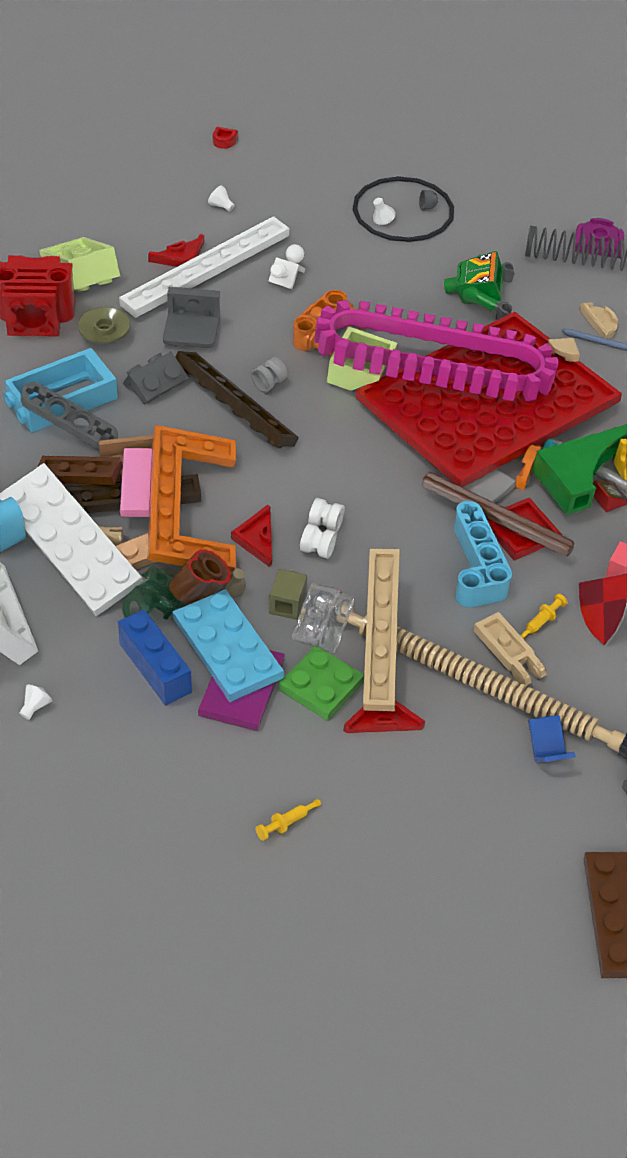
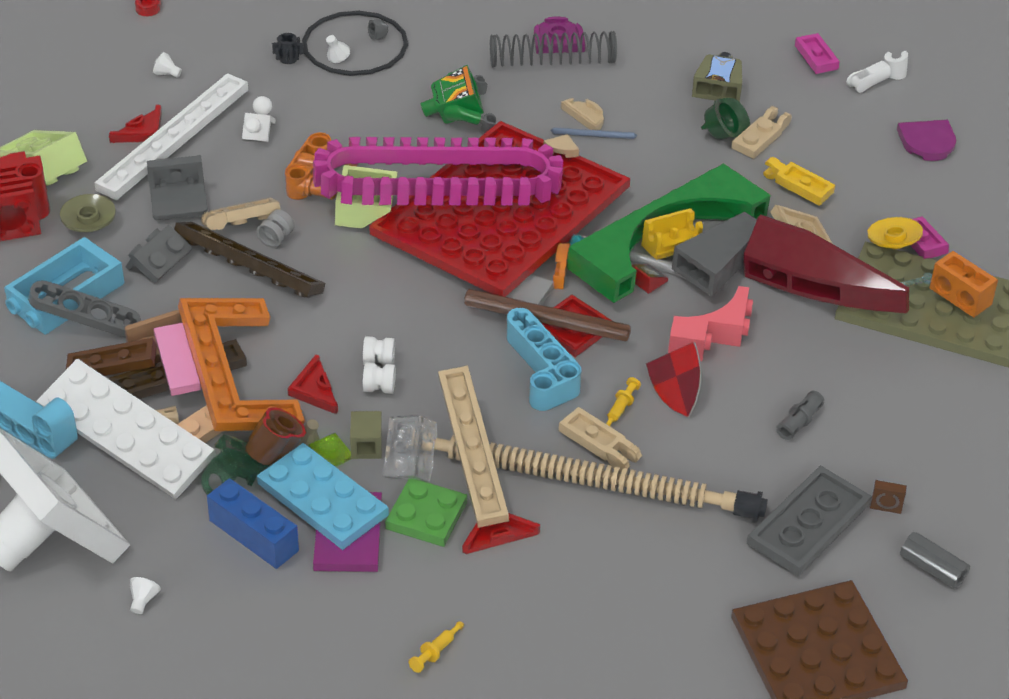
camera: 15 degrees left, 5 degrees down
blue bracket [528,715,575,762] -> none
none -> tan hinge [201,198,281,230]
none -> black gear [272,33,304,64]
none -> clear neon green plate [309,433,351,467]

